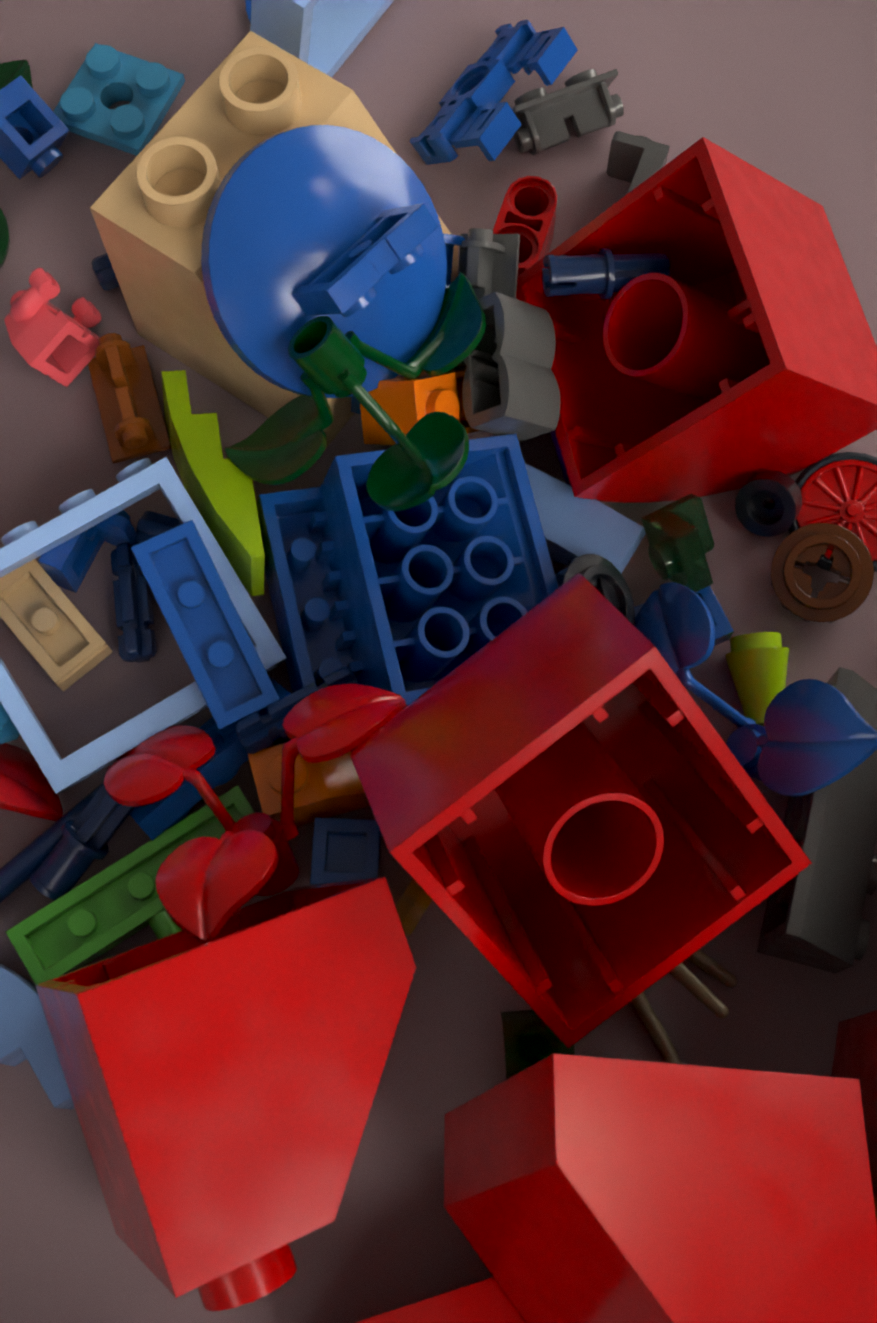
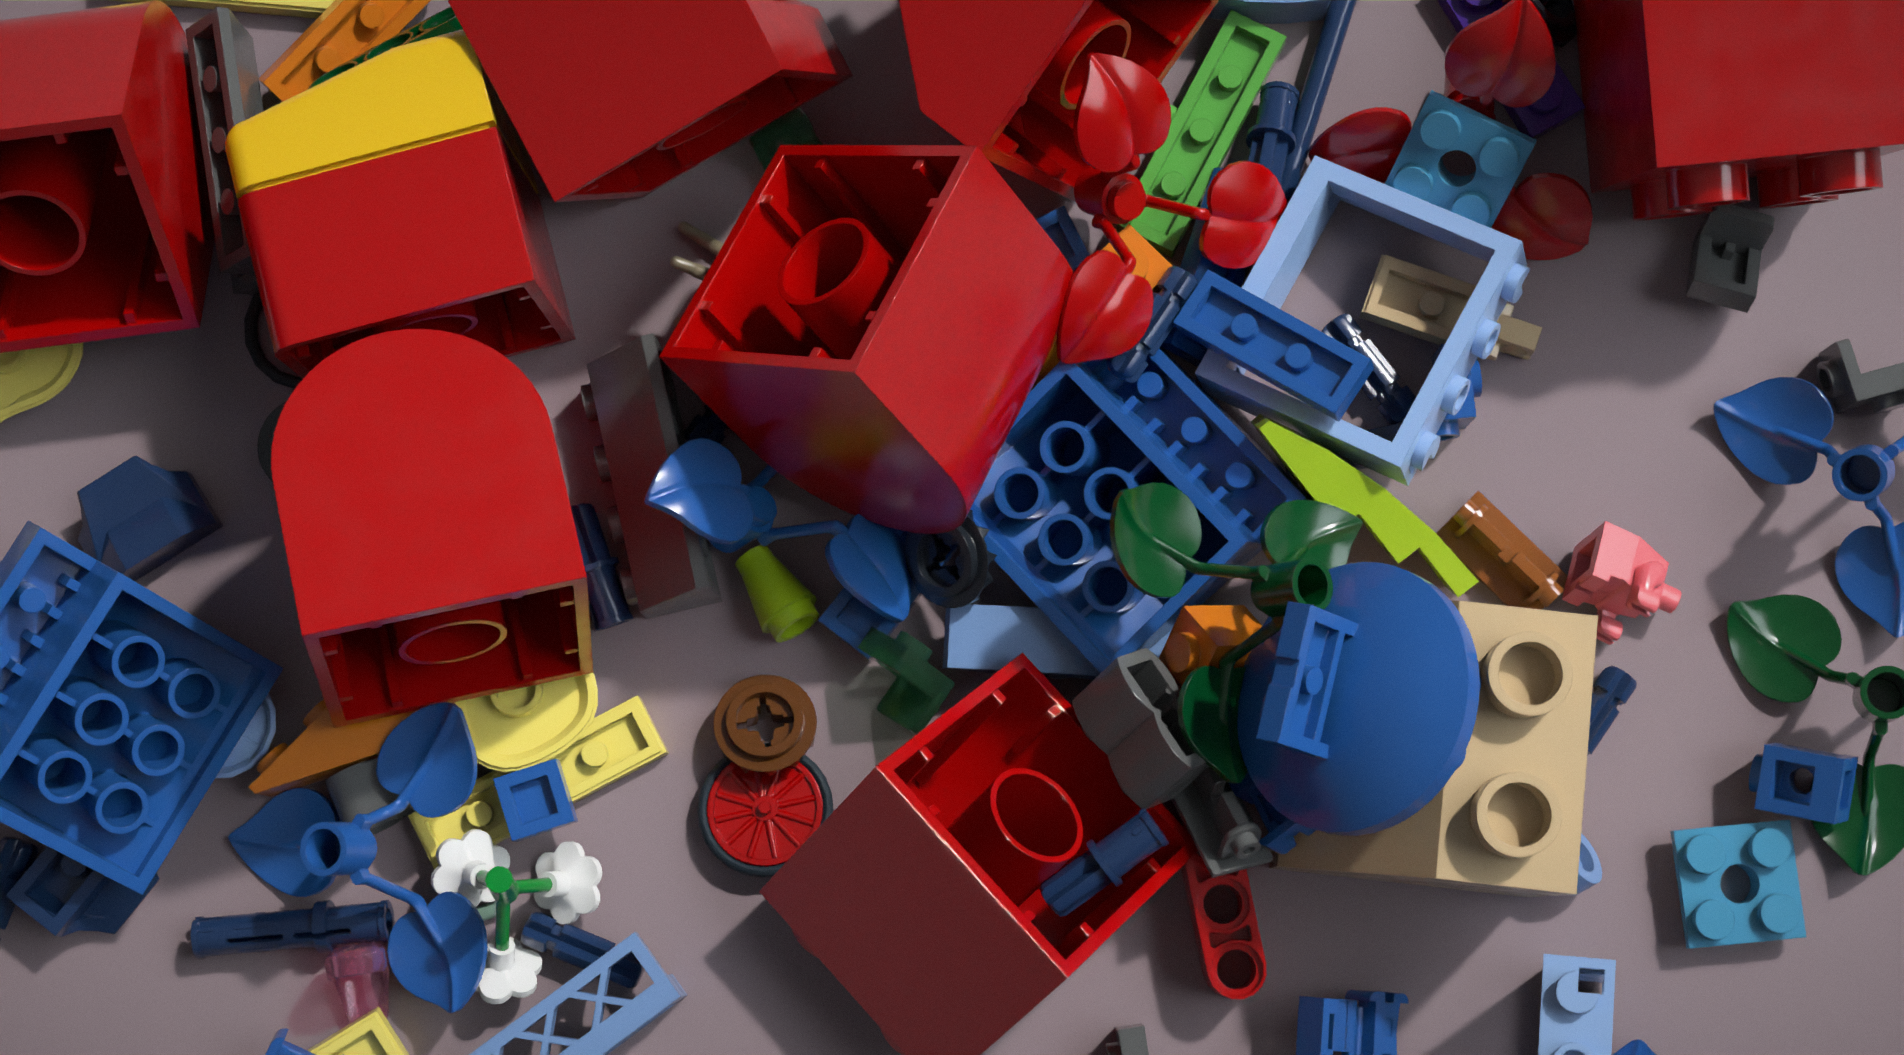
camera: 155 degrees right, 10 degrees up
black tile [735,470,802,537] -> none

